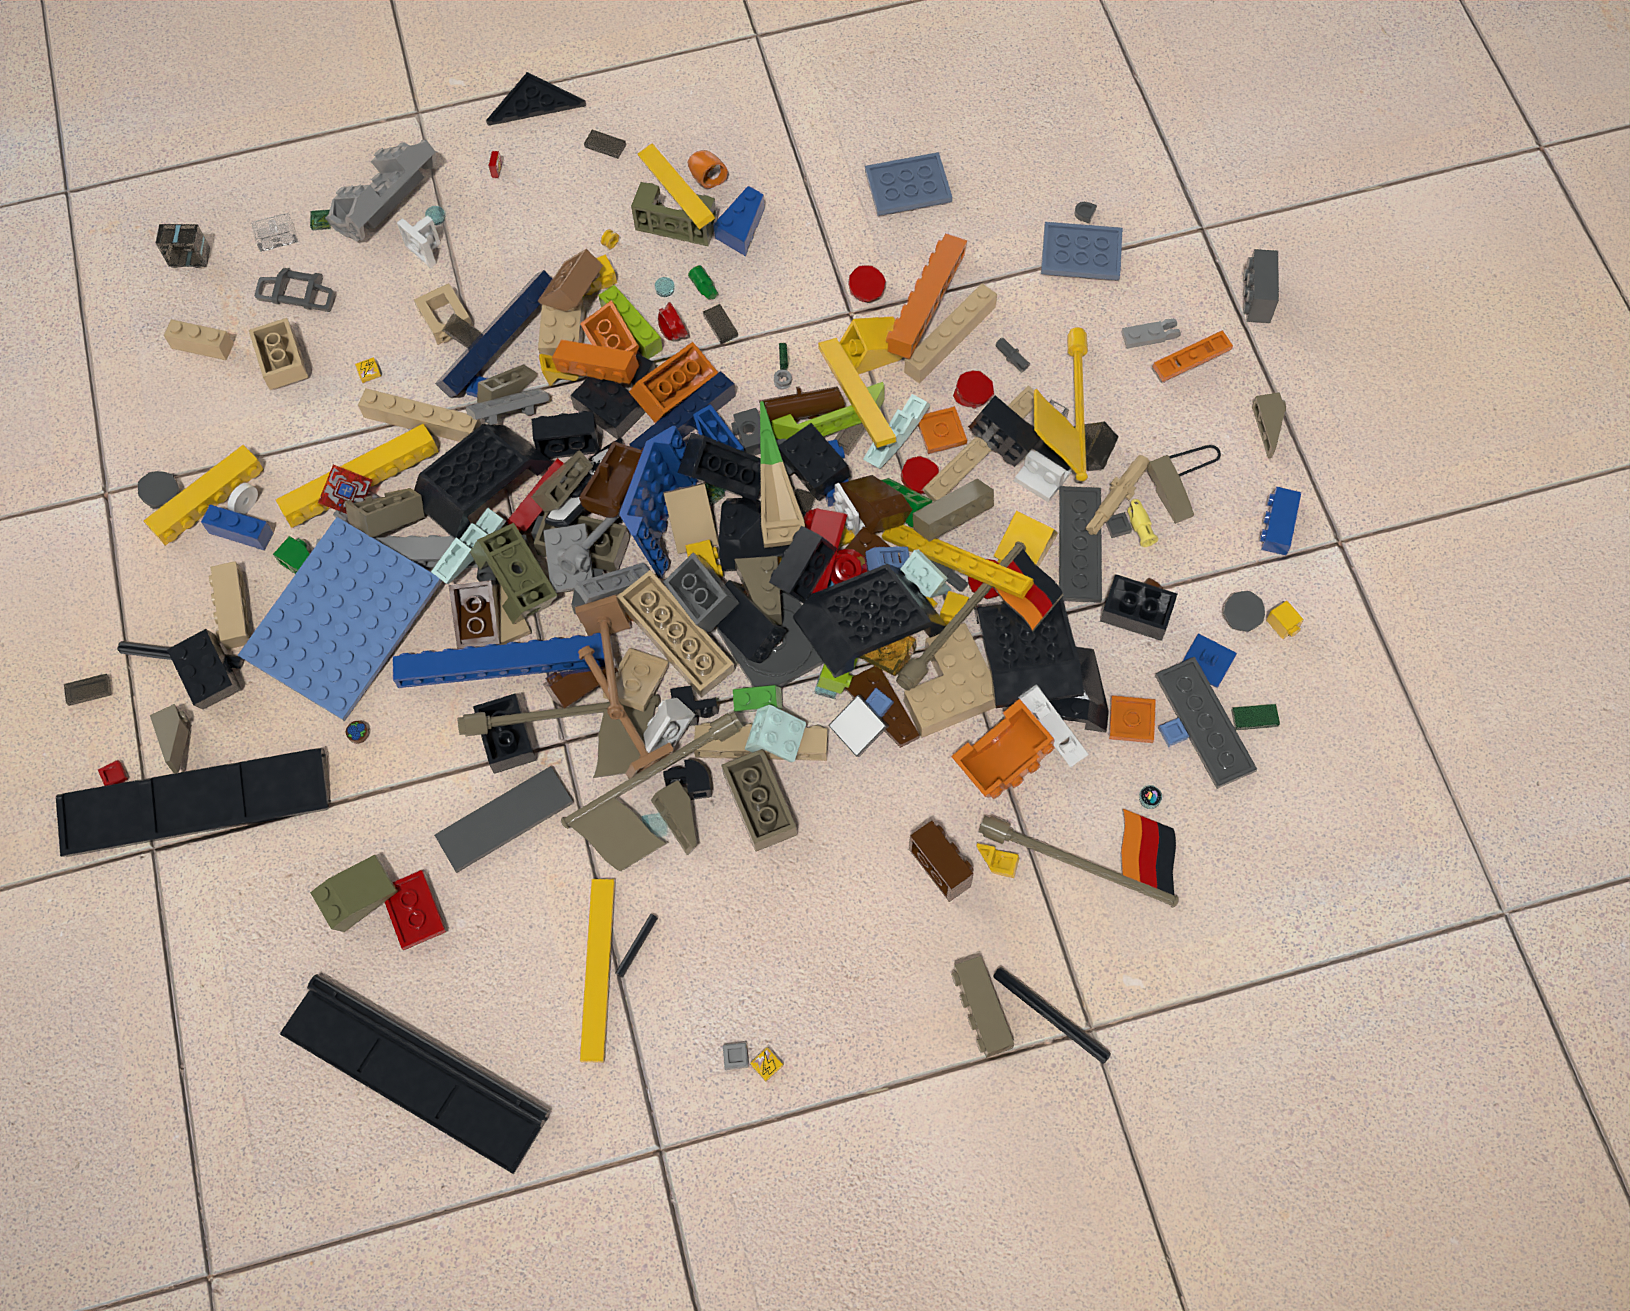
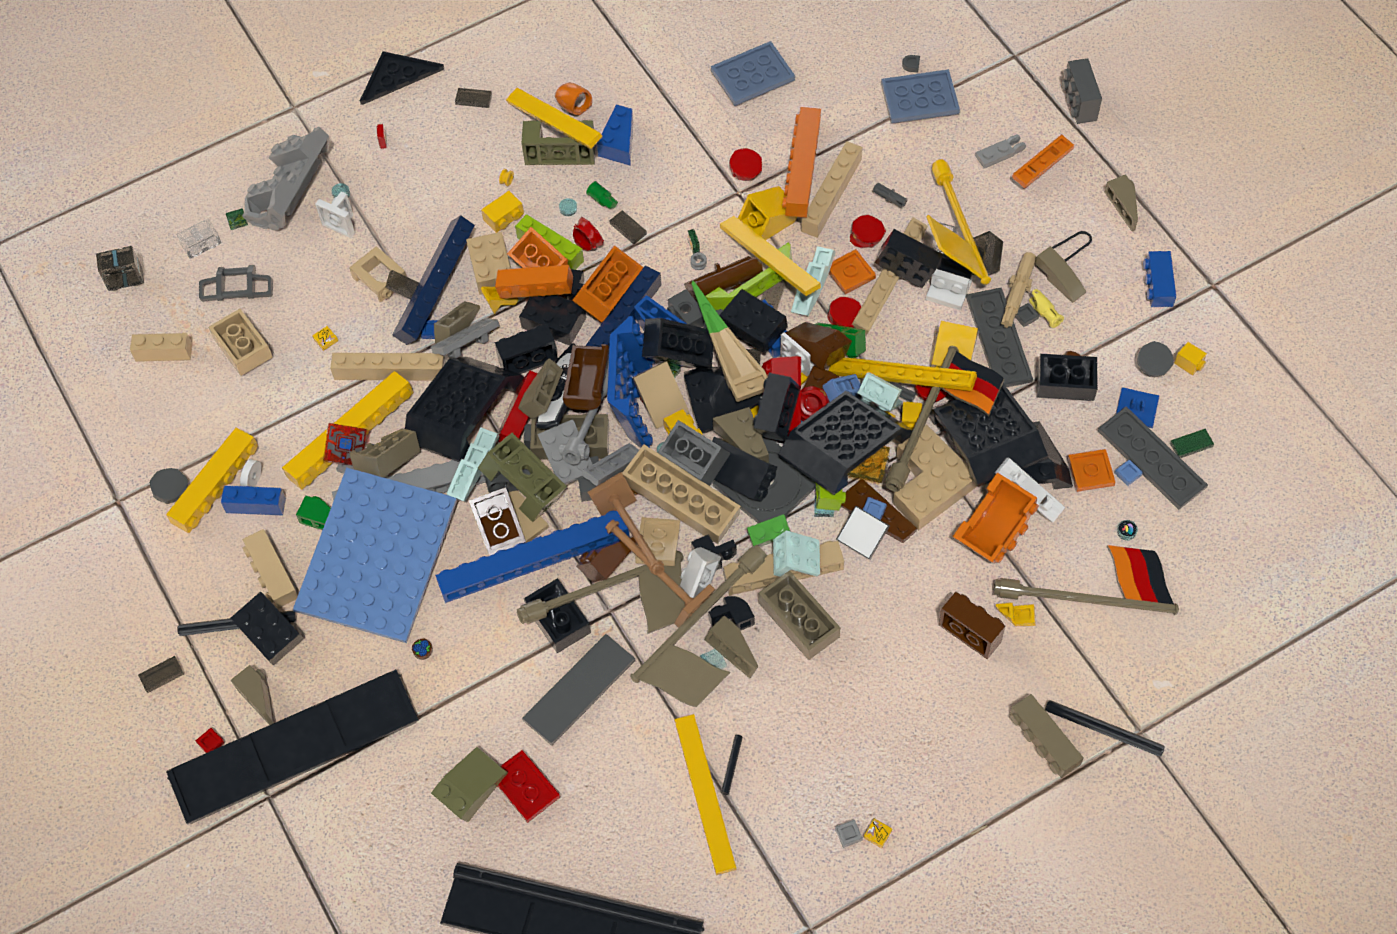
camera: 15 degrees left, 5 degrees down
medium nougat slope [538,249,603,311] -> none
dark tan brick [913,478,994,541] -> none

